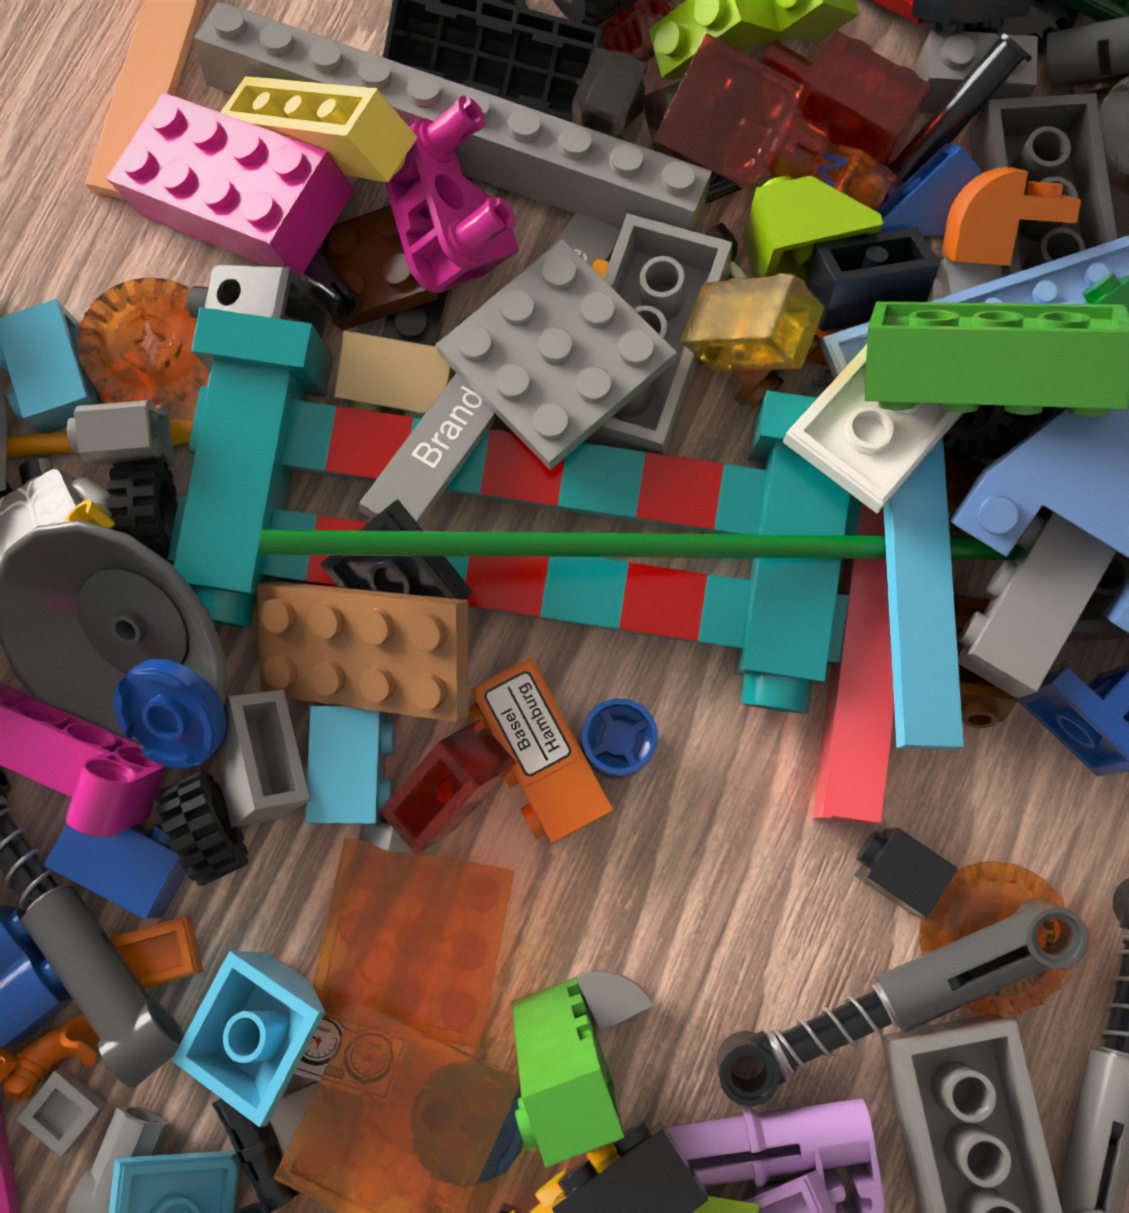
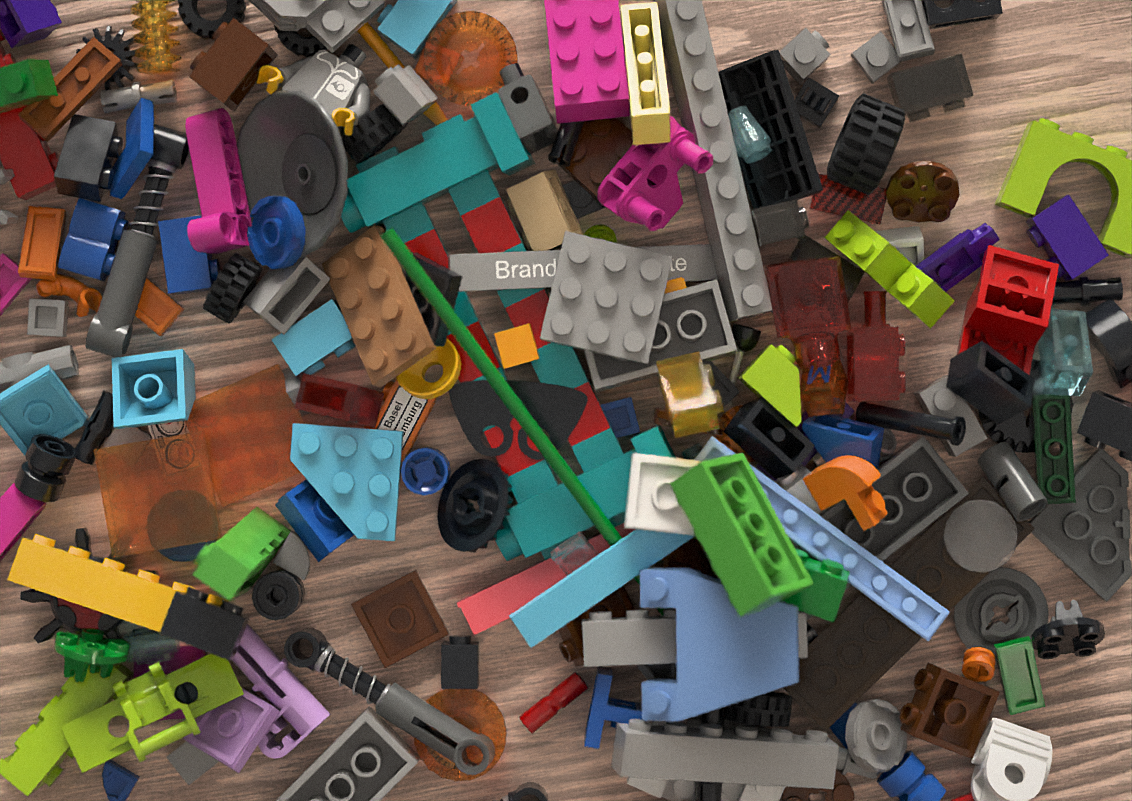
camera: 55 degrees right, 10 degrees up
none -> black wheel [252,569,305,620]
none -> blue bracket [275,479,354,562]
none -> medium azure plate [290,423,404,541]
none -> reddish brown plate [351,570,450,668]
none -> yellow piece [396,339,461,399]
none -> black gear [437,459,513,553]
none -> black piece [449,380,587,460]
none -> light orange tile [494,323,540,369]
none -> red piece [519,671,589,734]
none -> clear plate [550,531,599,576]
none -> blue plate [601,397,640,438]
none -> clear light blue cone [728,106,772,163]

